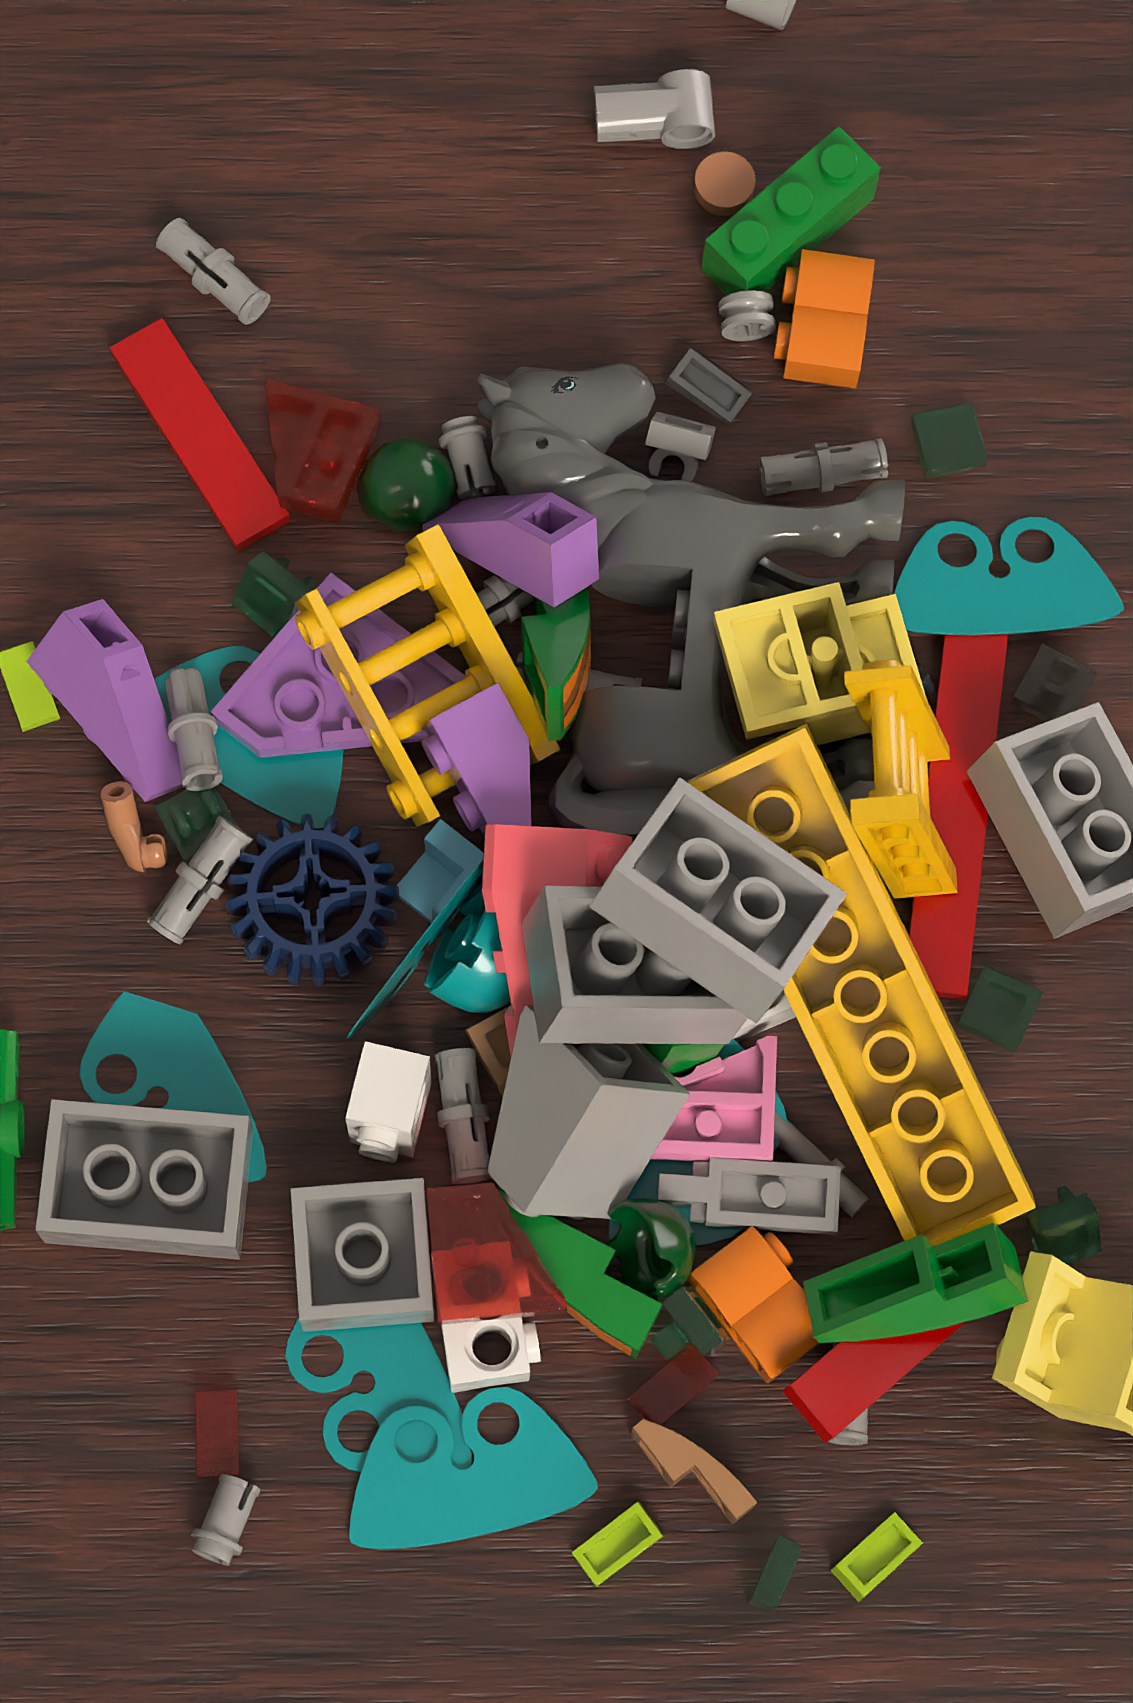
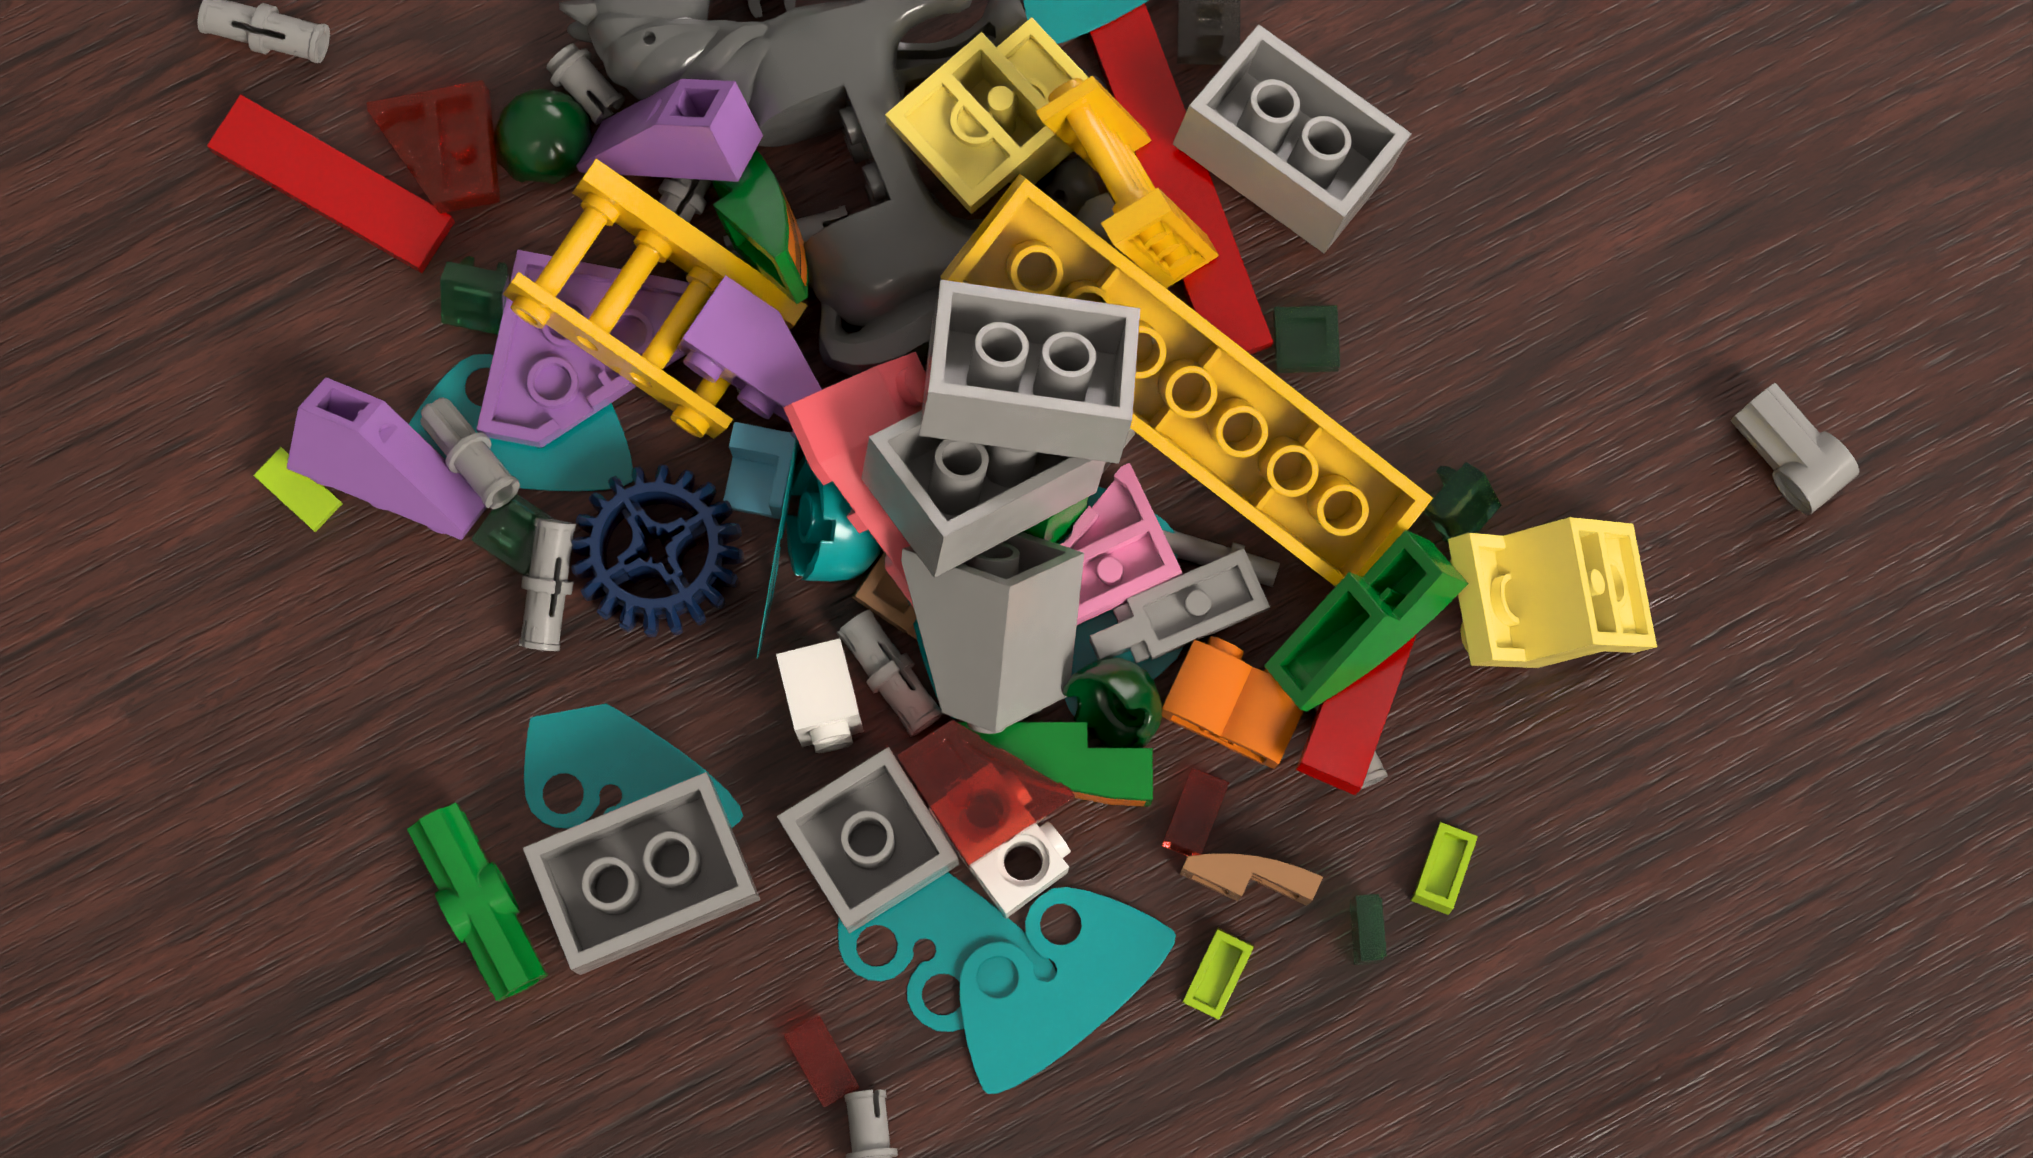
camera: 25 degrees left, 5 degrees up
nougat arm [101,781,167,873] -> none
clear green tile [650,1287,732,1360] -> none

